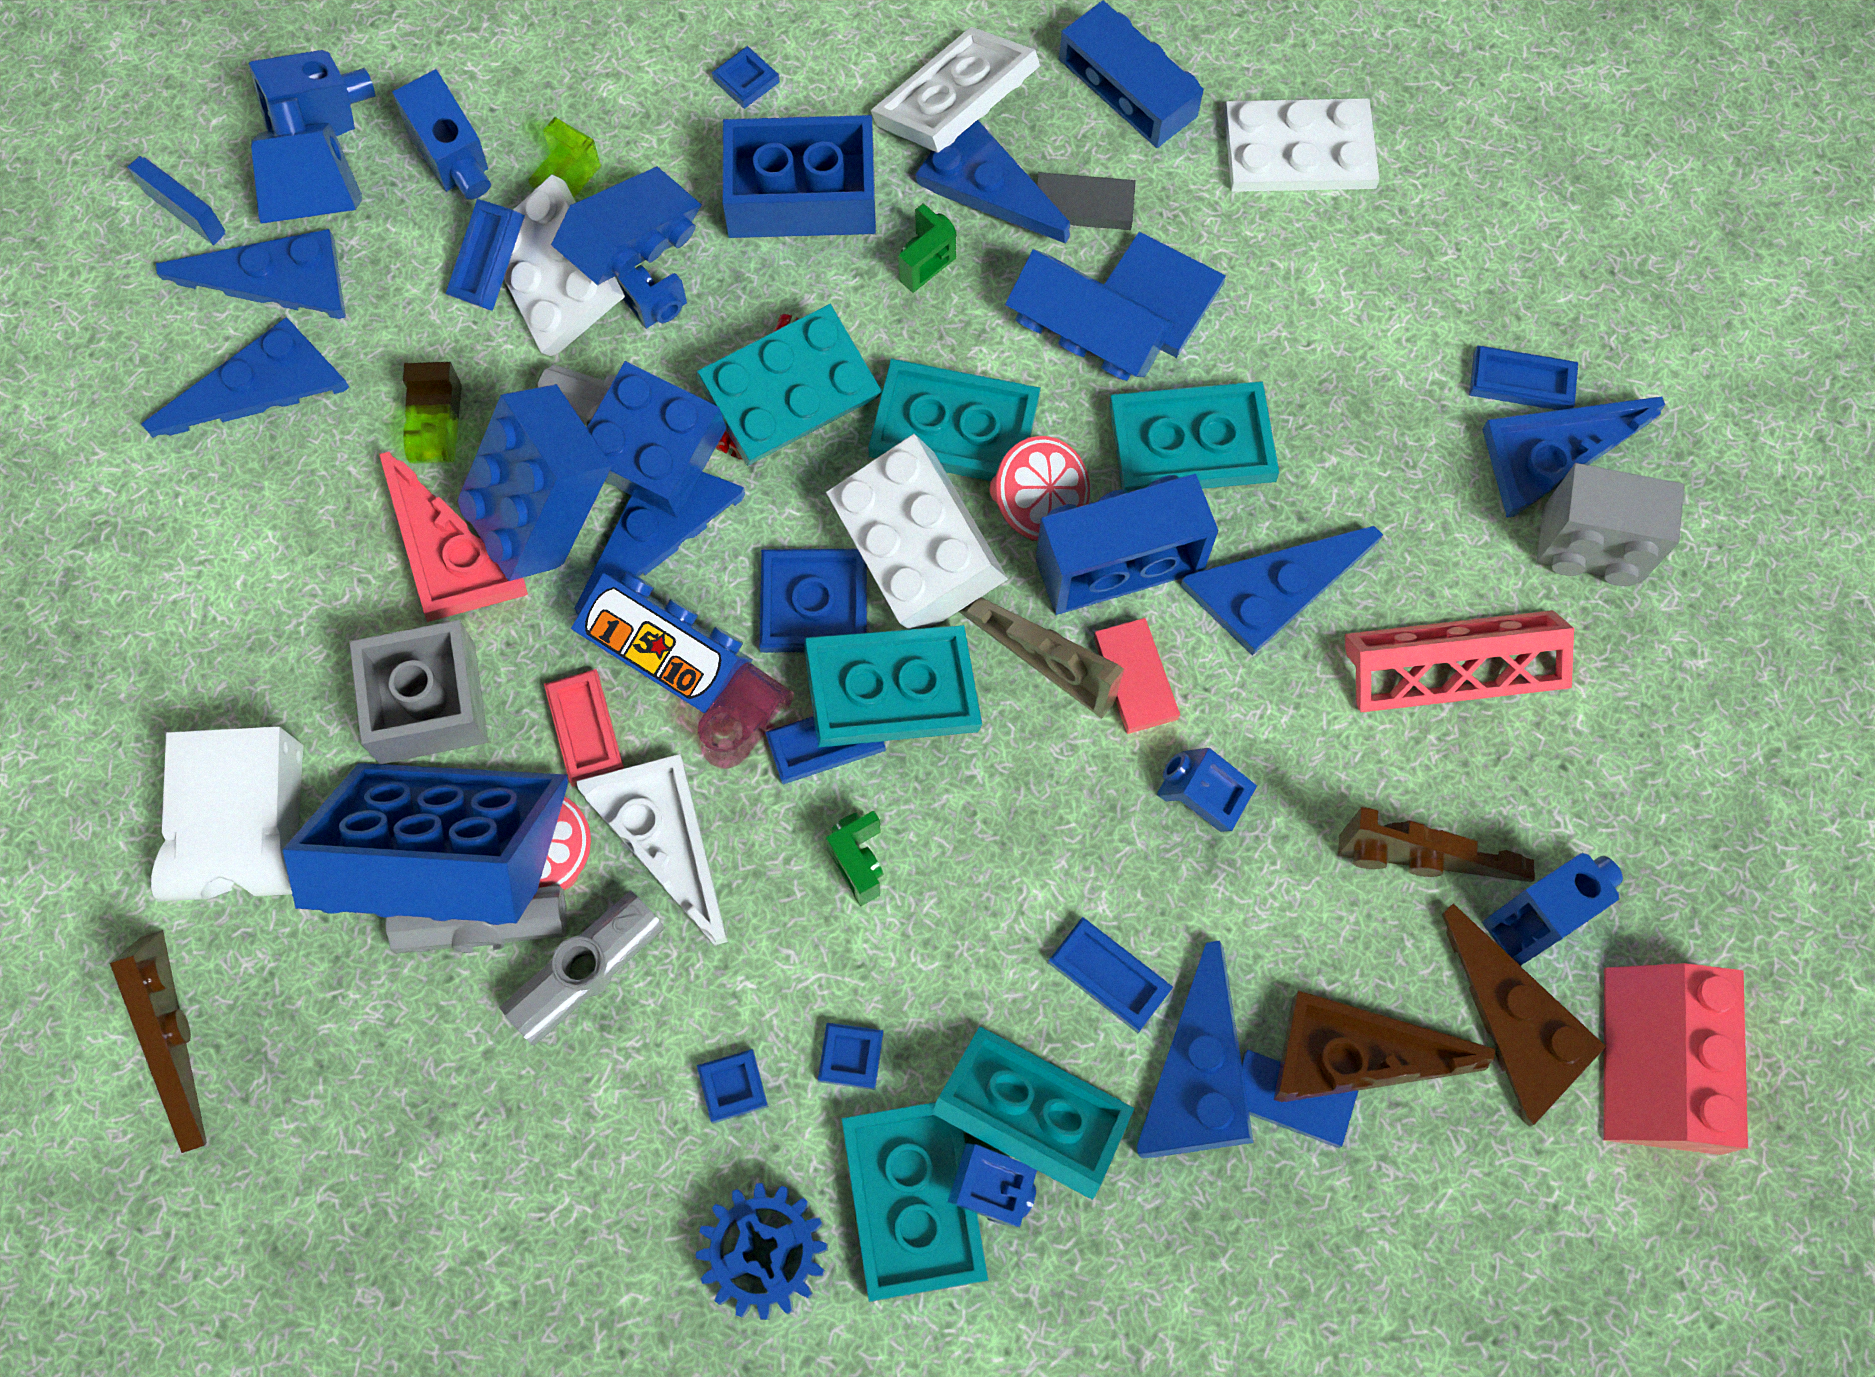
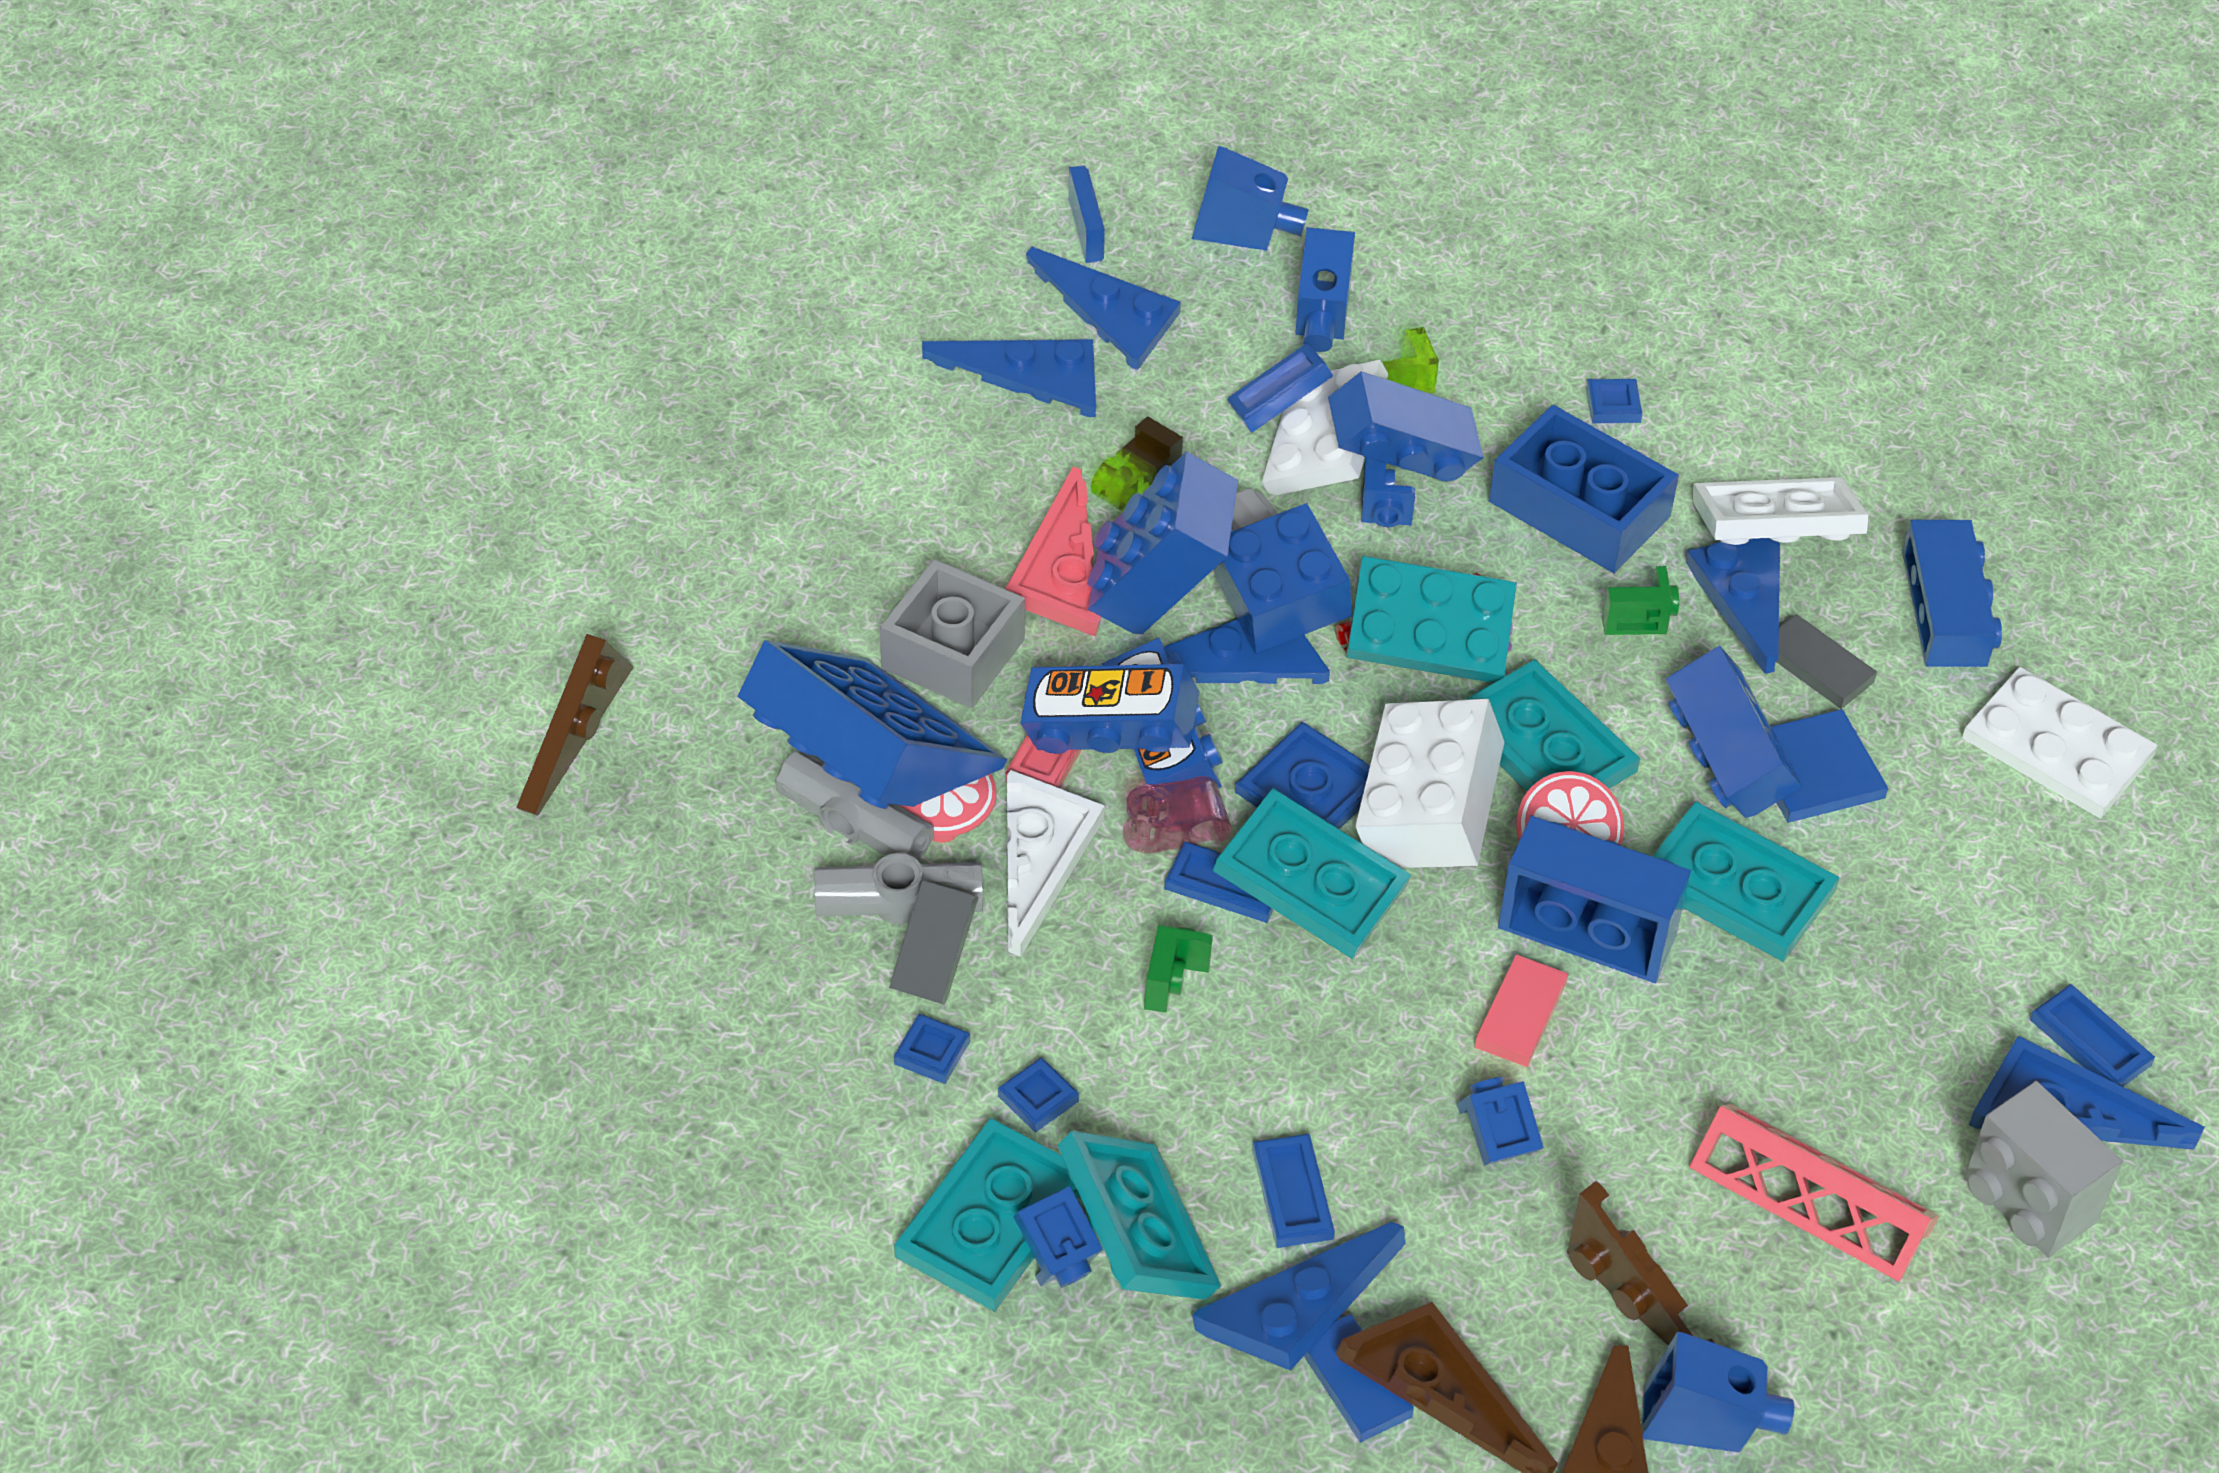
camera: 40 degrees right, 20 degrees down
white piece [151,727,303,902] -> none
blue torso [251,98,362,224] -> none
blue gear [696,1183,829,1320] -> none
dark tan wing [958,597,1124,719] -> none
blue wing [1180,526,1383,656] -> none
none -> dark grey tile [889,880,979,1005]
none -> brick [1020,664,1200,754]

